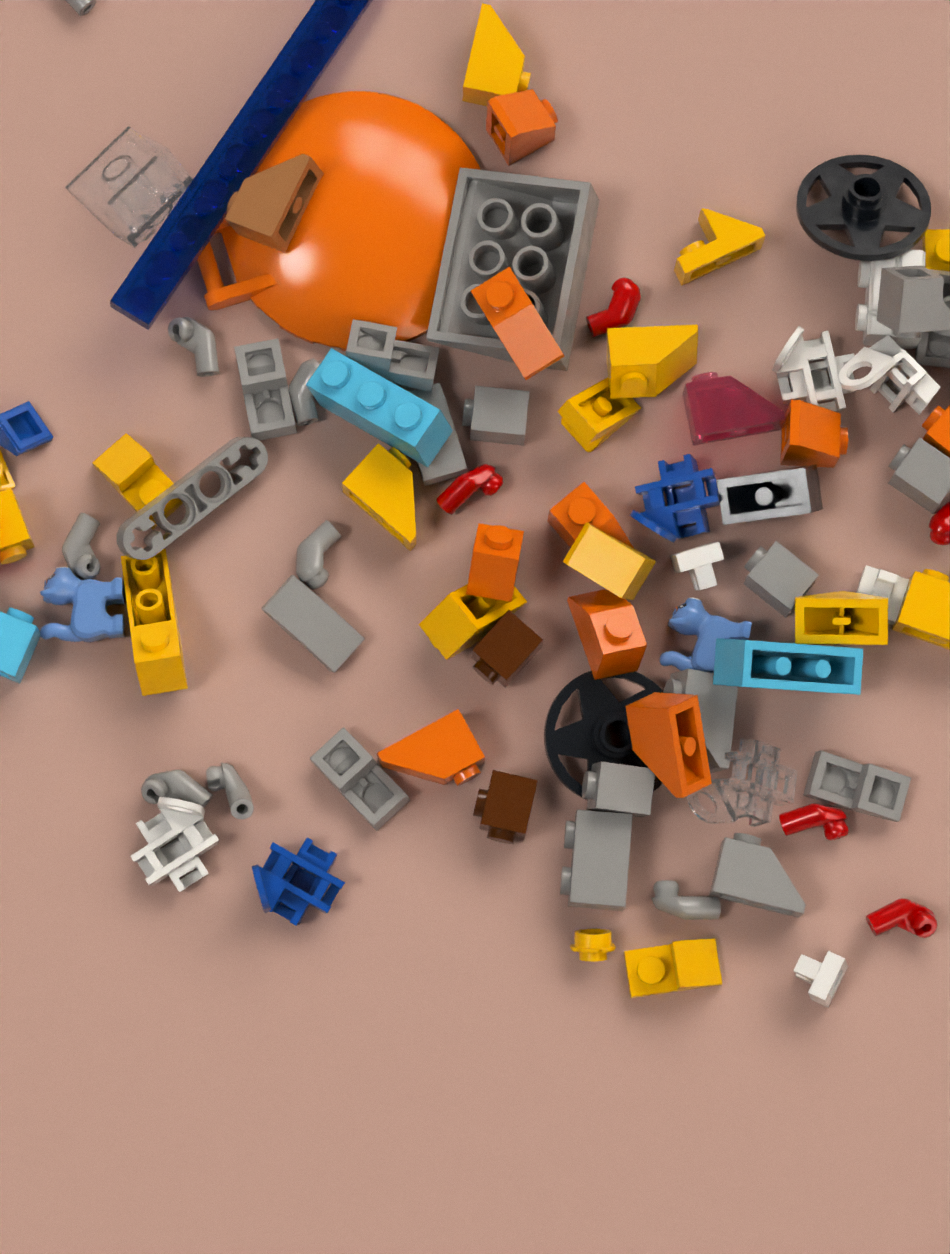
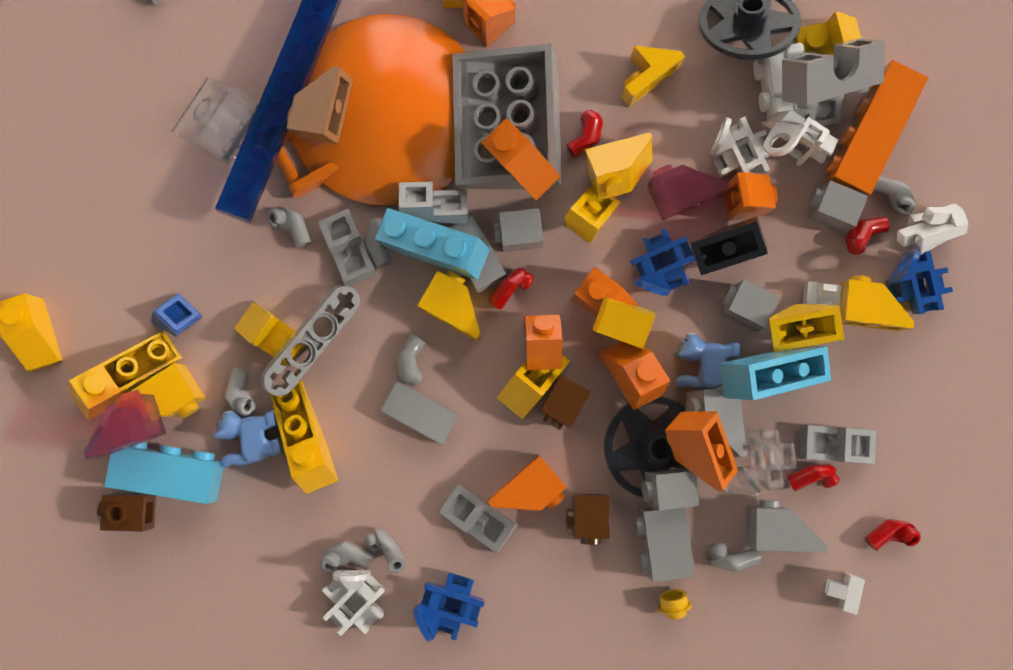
camera: 10 degrees left, 5 degrees up
yellow slope [623,939,722,998] -> none
white tile [670,542,724,590] -> none

